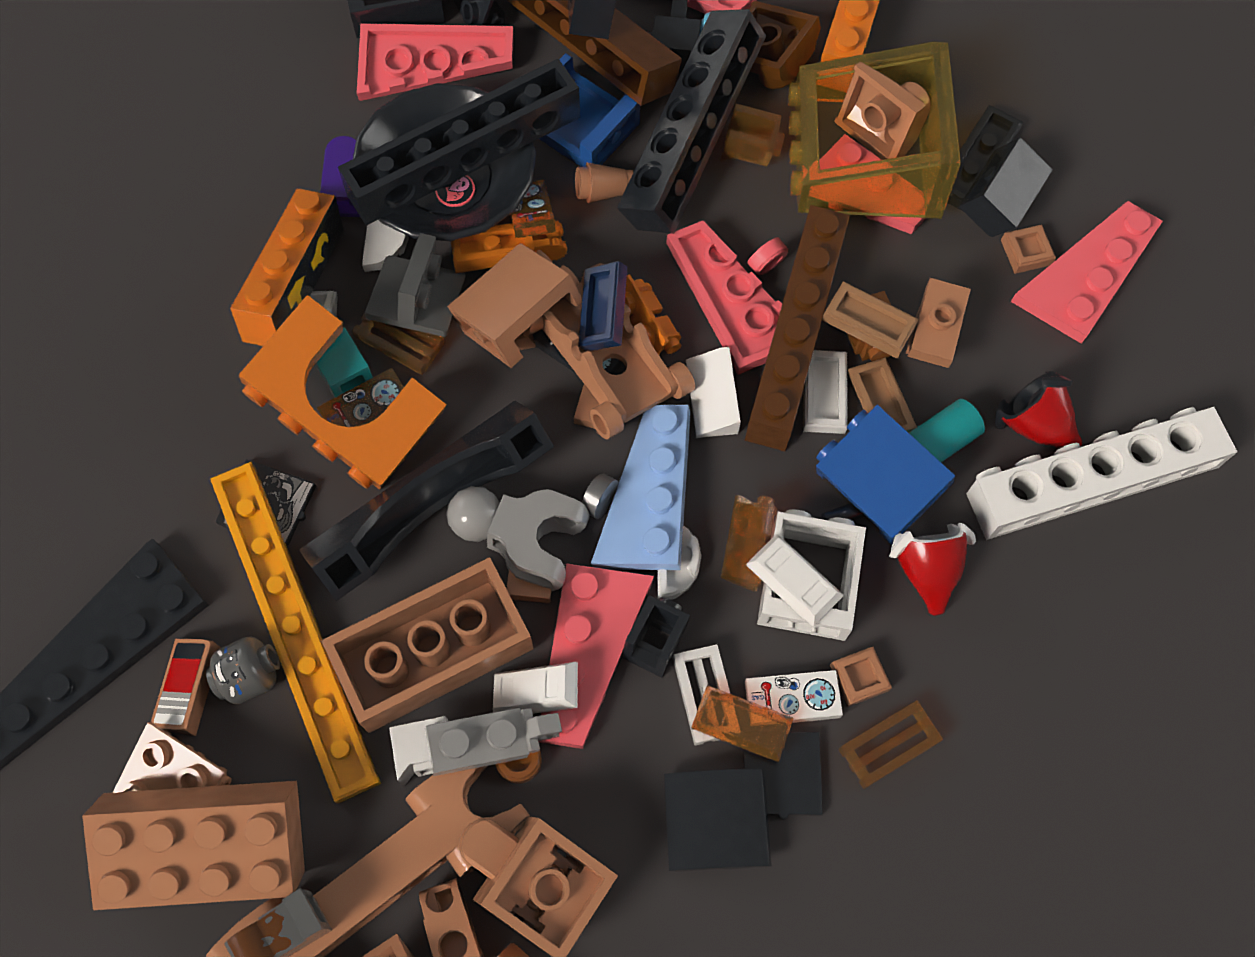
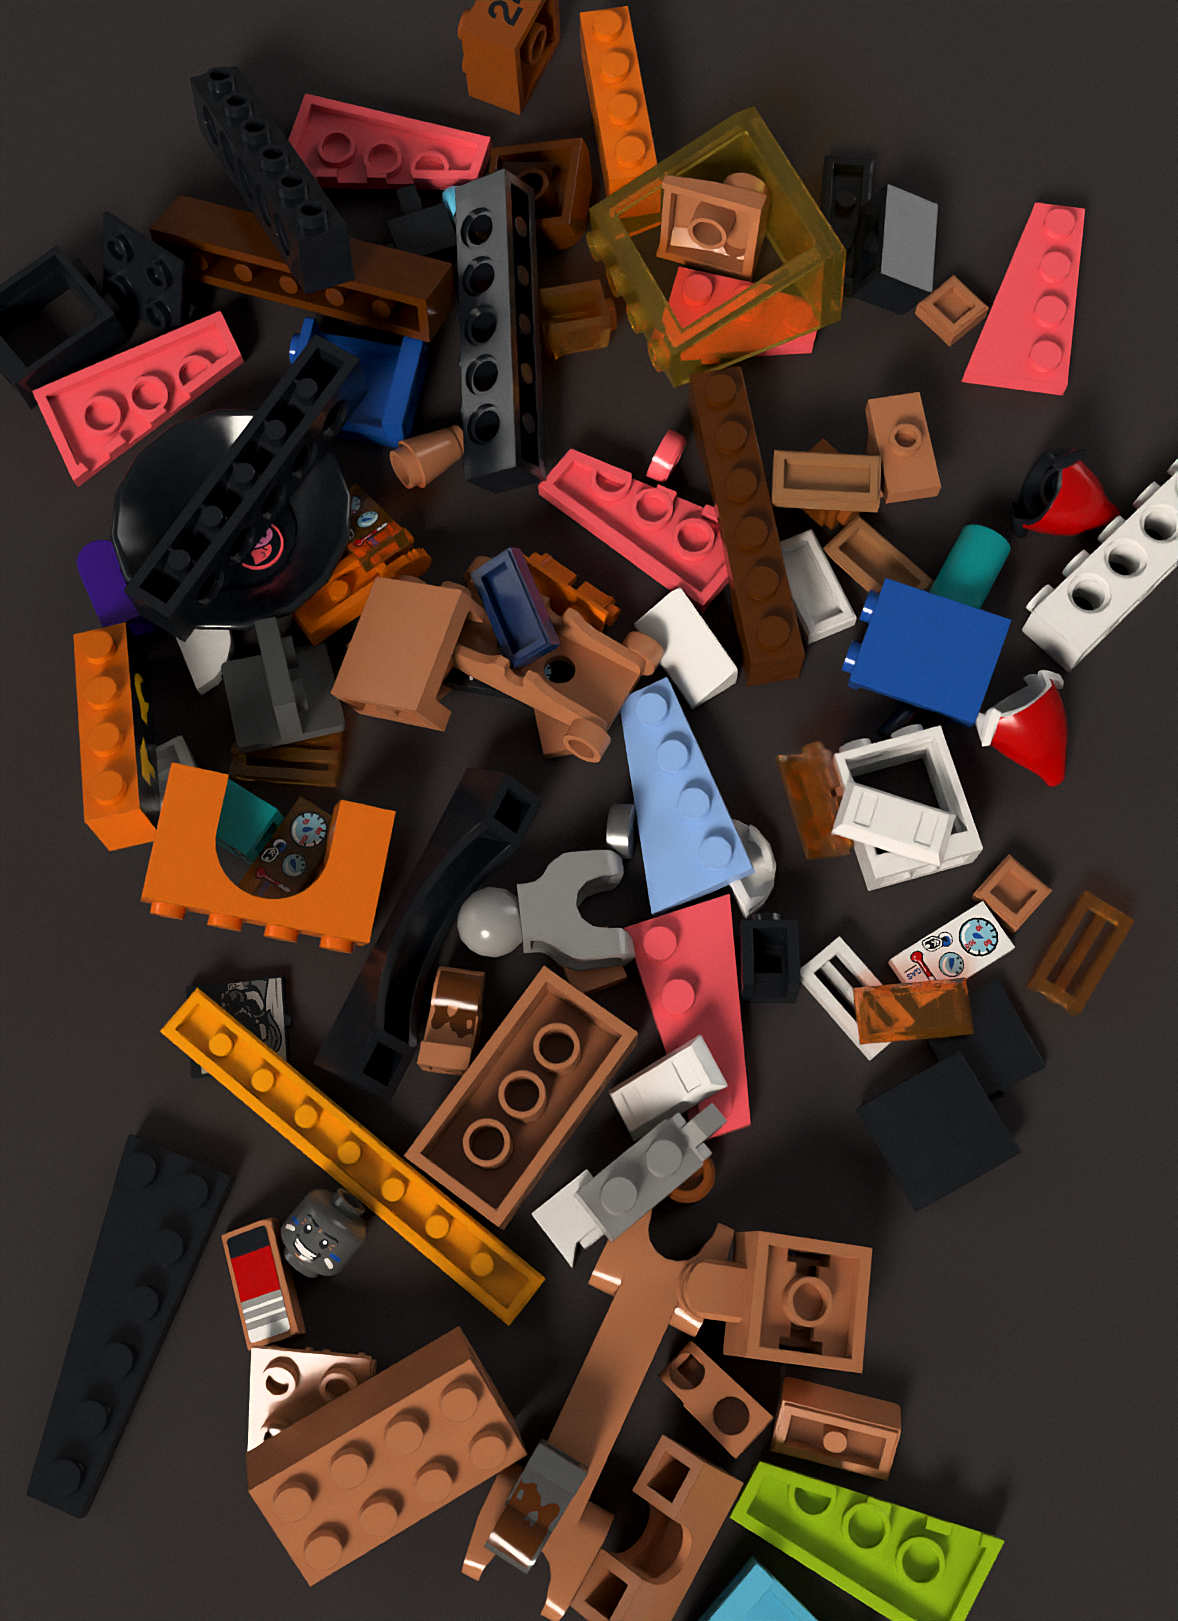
camera: 20 degrees left, 5 degrees up
none -> leg [417,966,486,1076]

